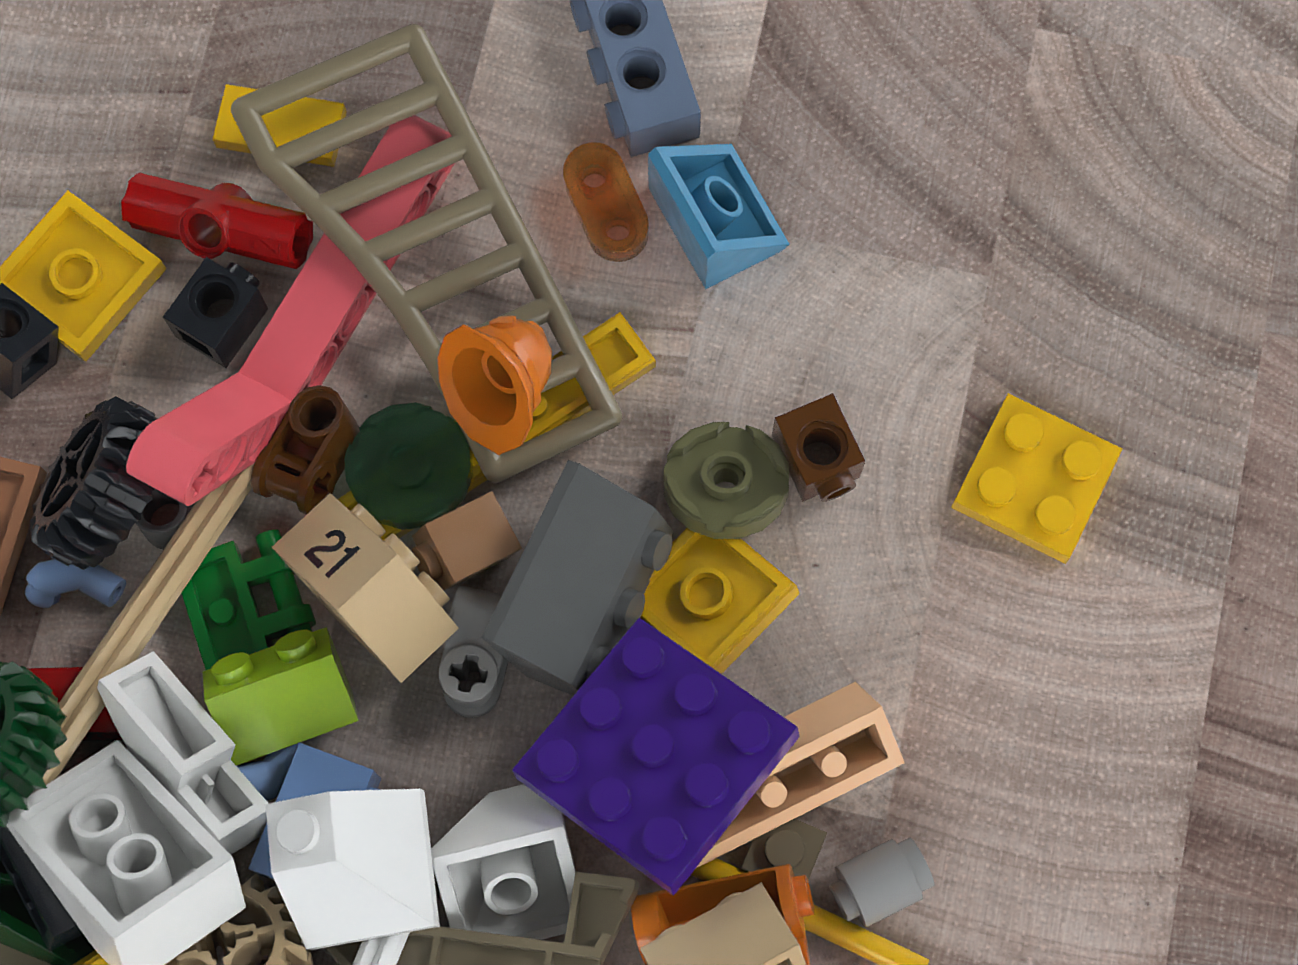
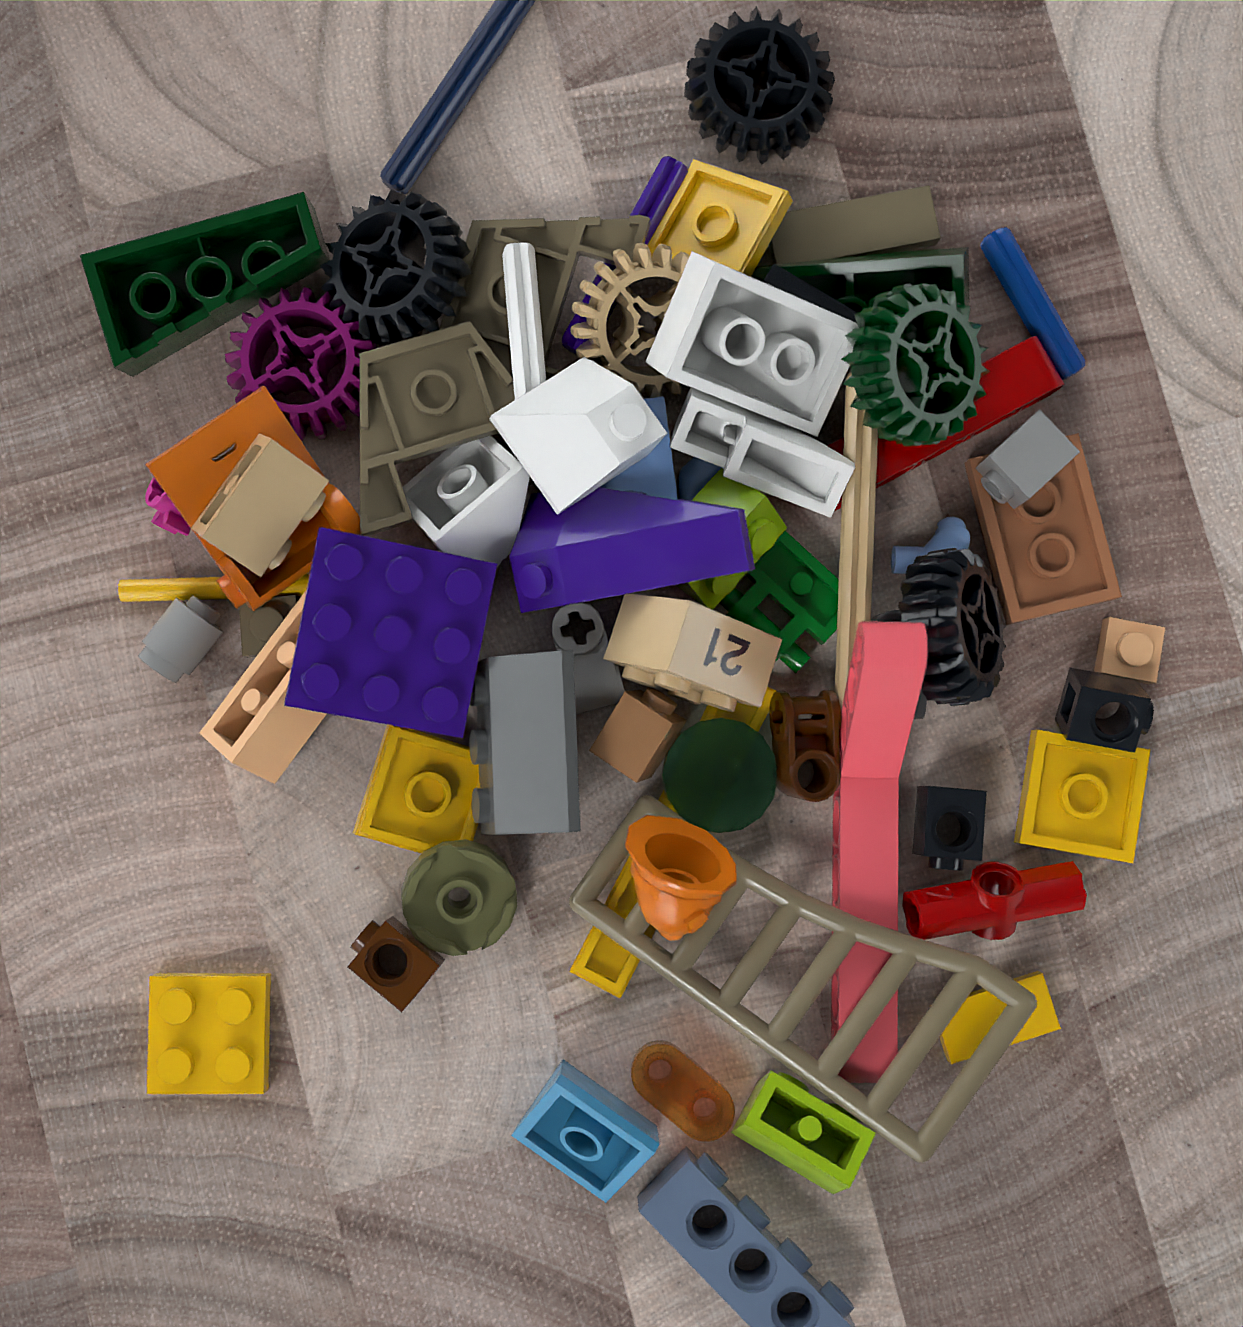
camera: 145 degrees right, 10 degrees up
none -> dark purple wedge [509,487,755,613]
none -> lime brick [731,1070,876,1194]

